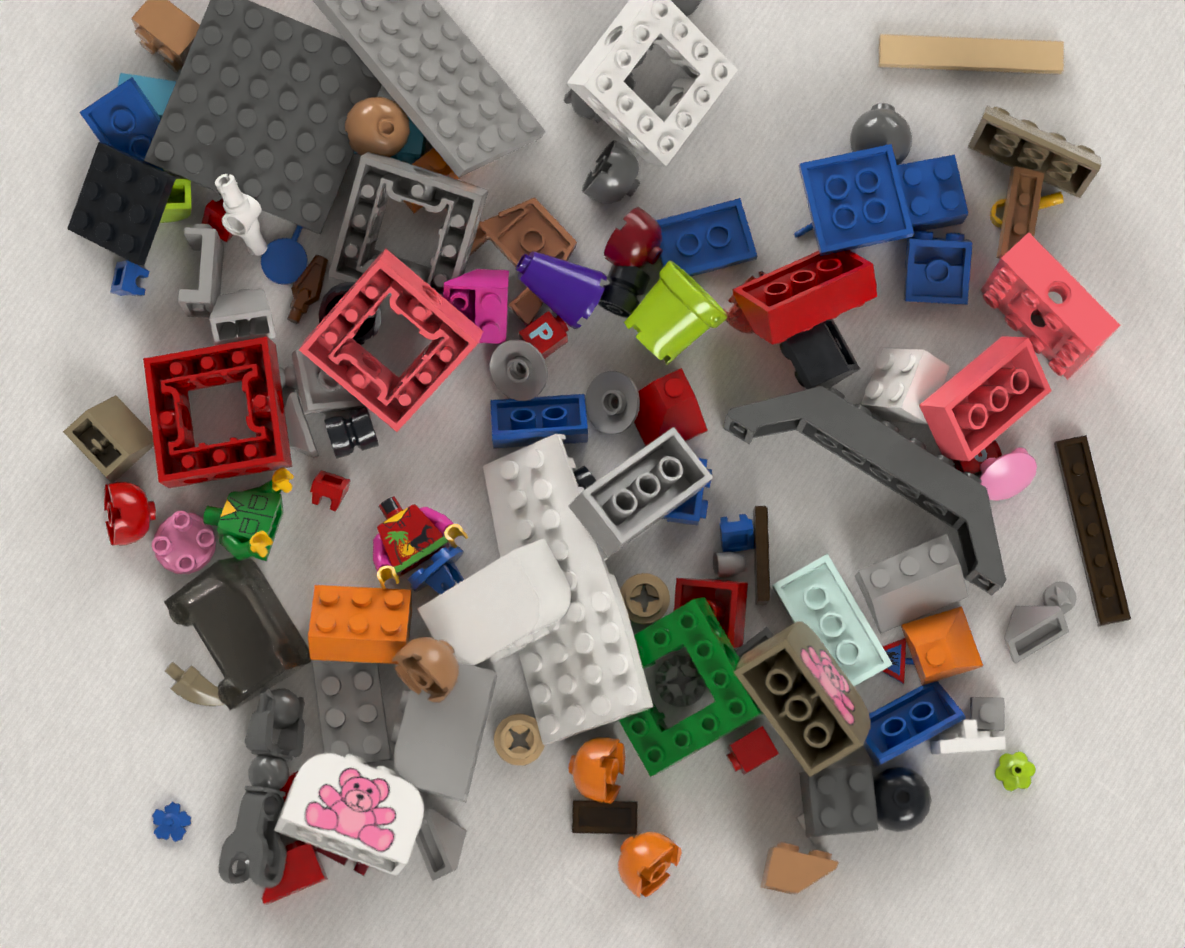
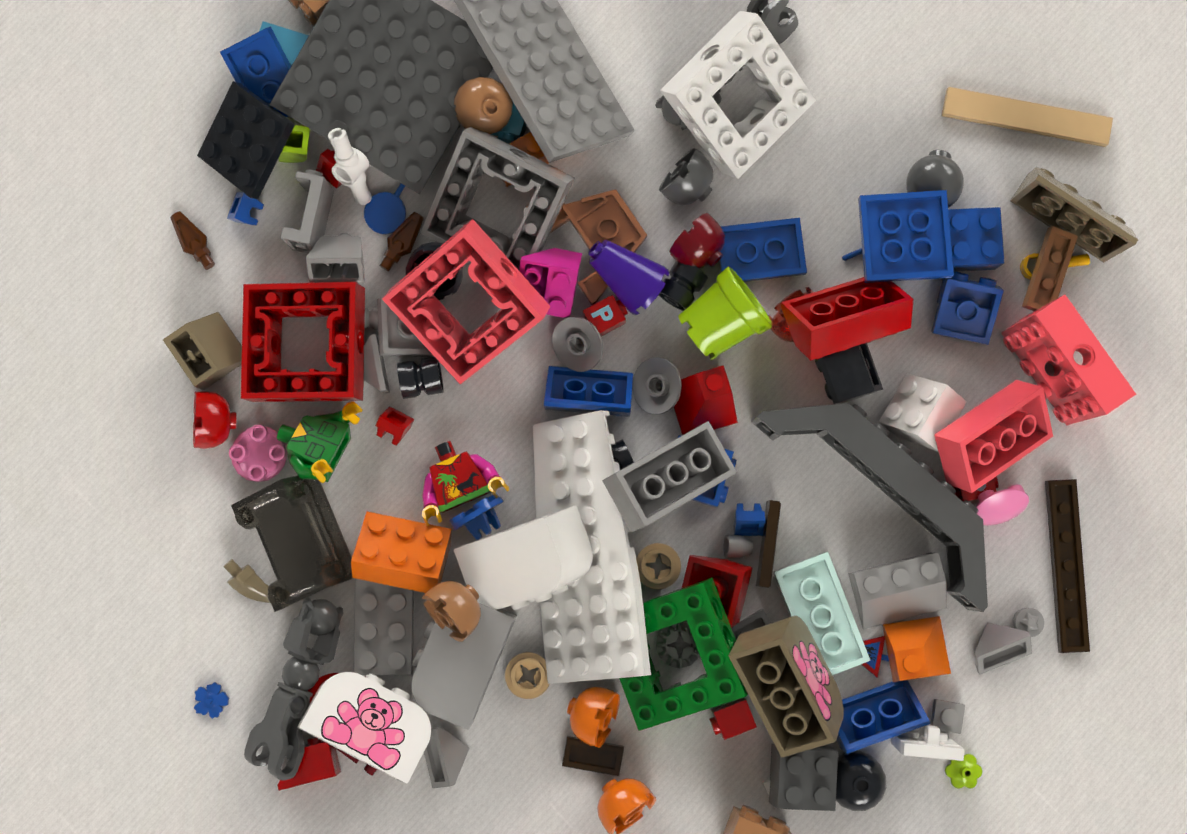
camera: 10 degrees right, 5 degrees up
none -> reddish brown piece [170,211,215,270]

